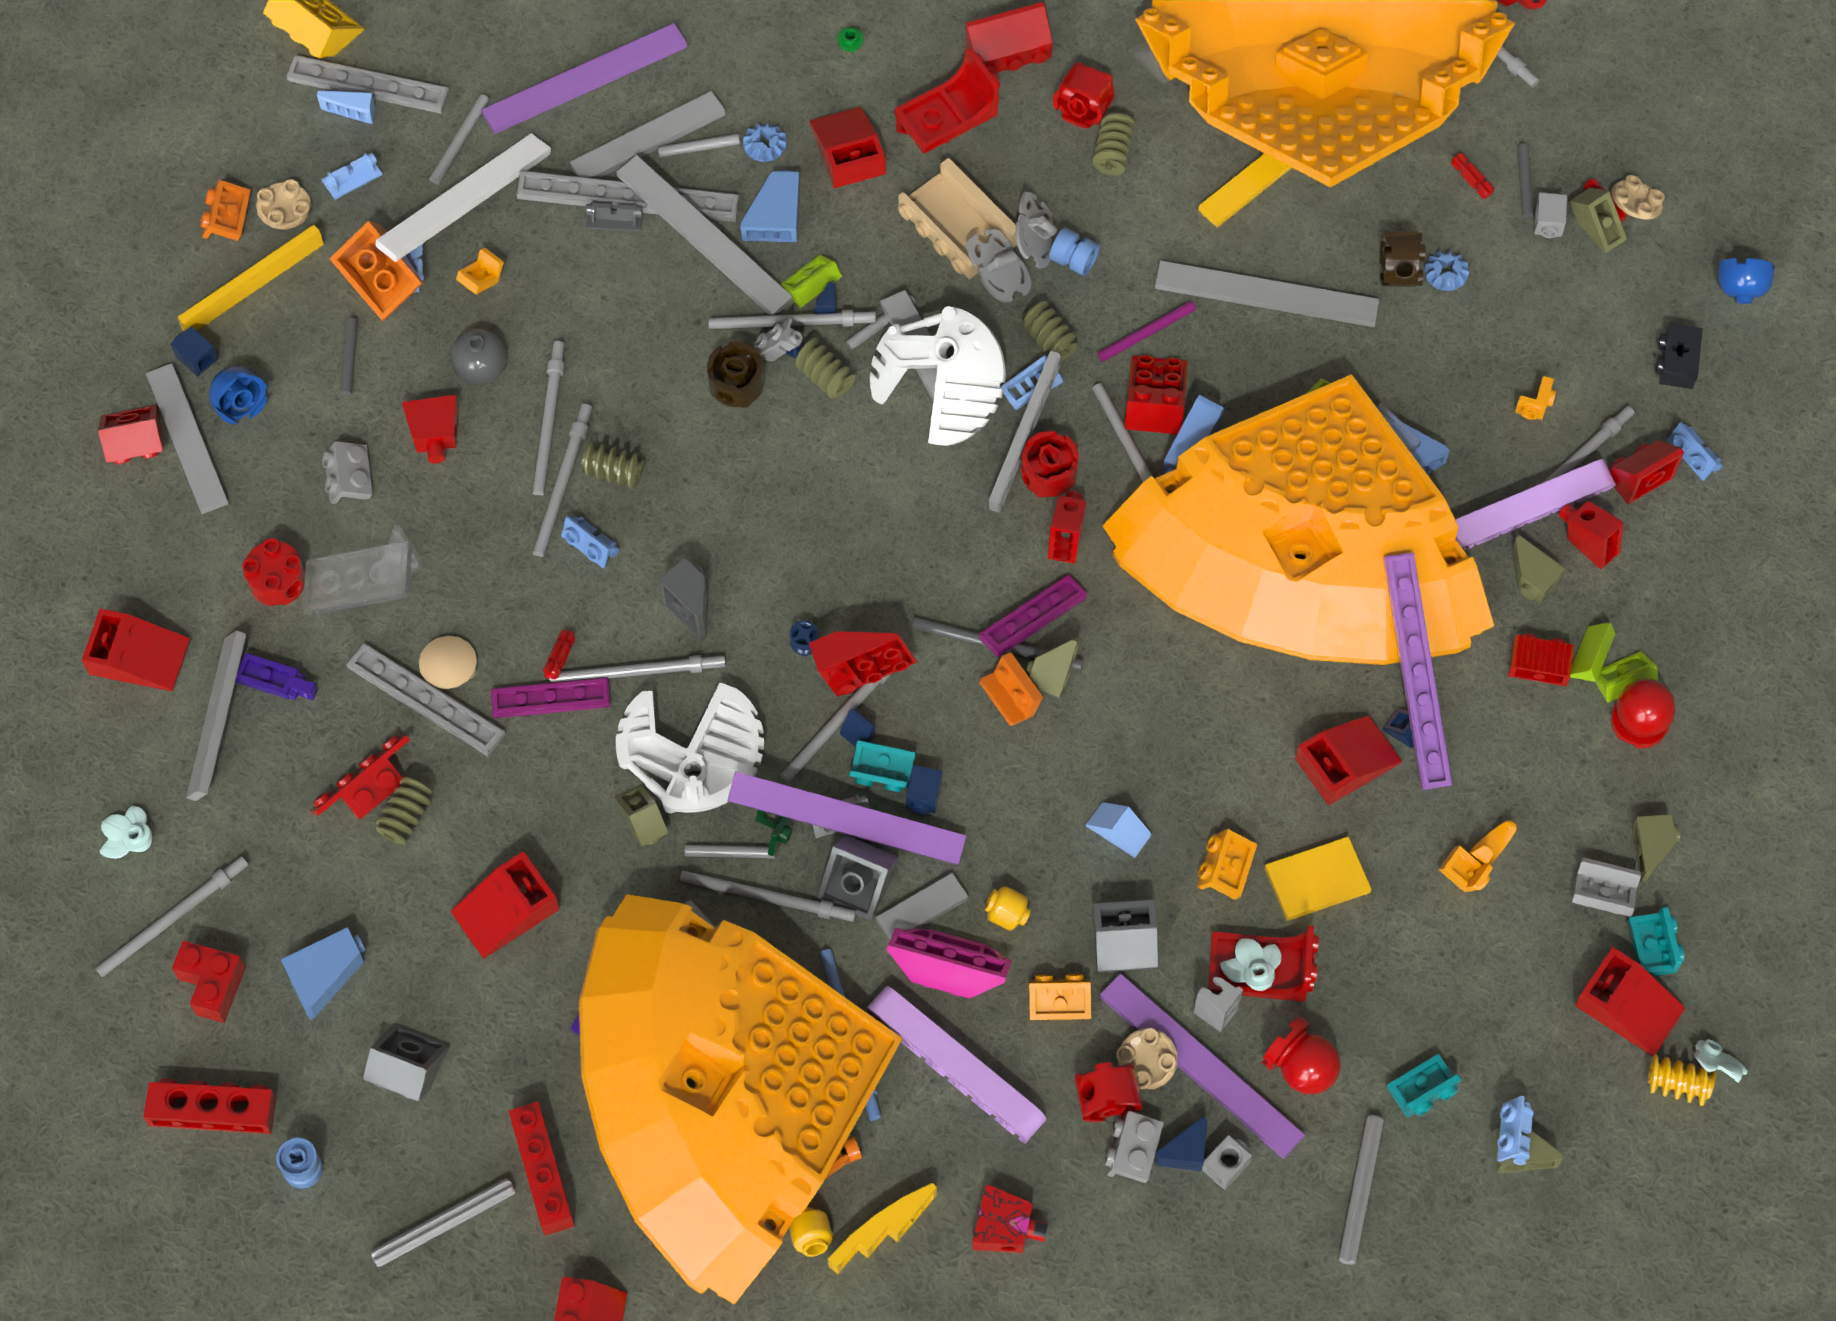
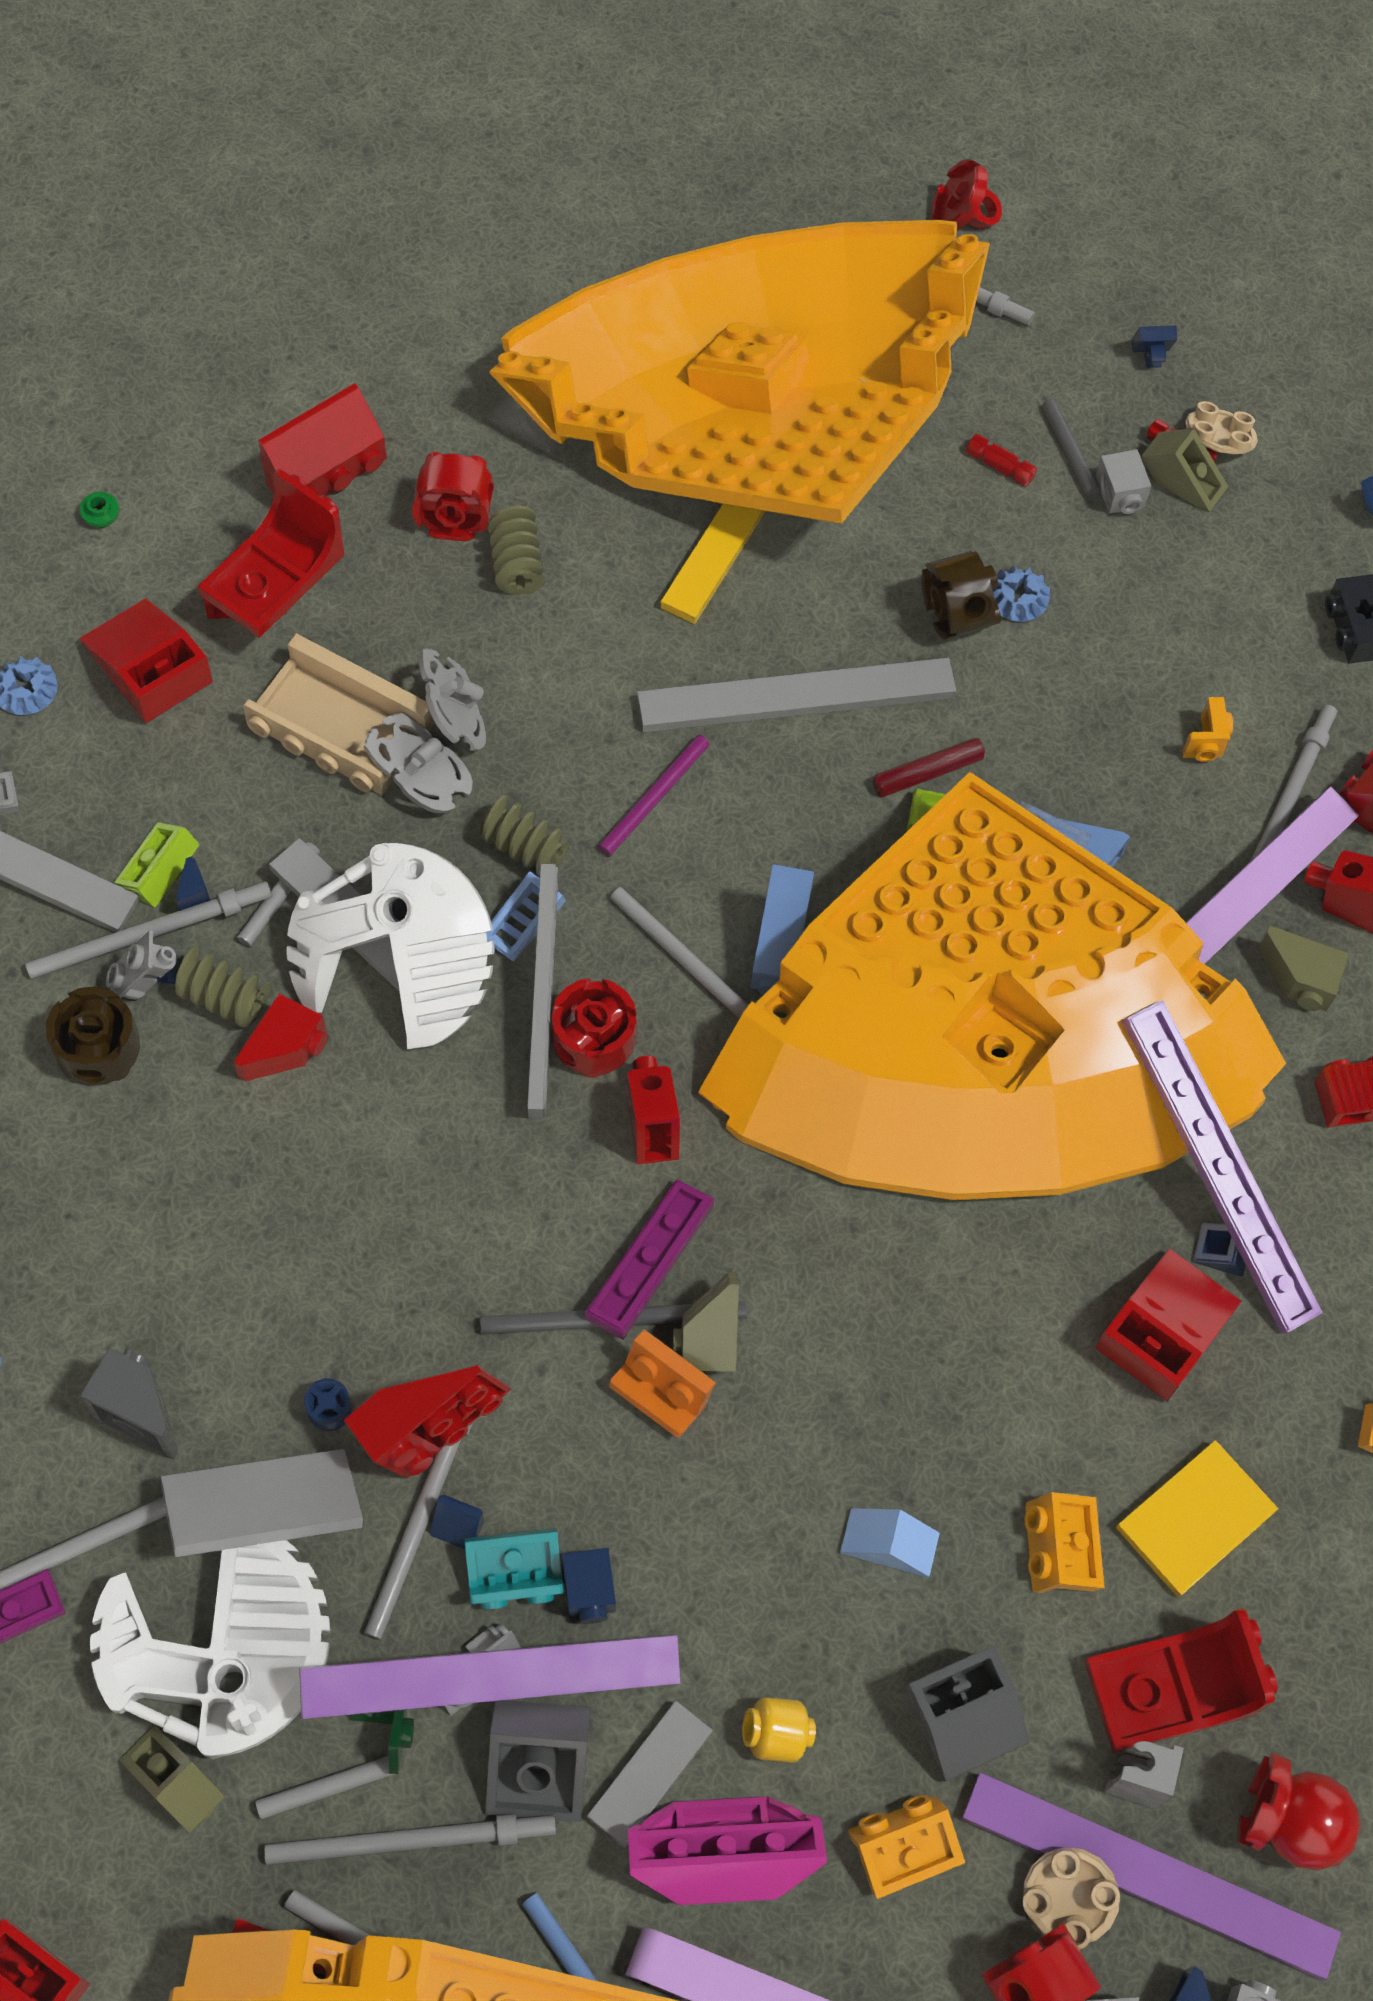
camera: 25 degrees left, 0 degrees up
medium blue slope [741,170,800,242] -> none
medium blue wheel [1049,227,1100,276] -> none
red slope [1125,355,1188,435] -> none
light aqua plate [1221,938,1281,991] -> none
none -> light grey tile [161,1449,363,1557]
none -> red slope [234,994,328,1081]
none -> dark red axle [872,738,985,797]
none -> dark blue tile [1131,325,1177,368]

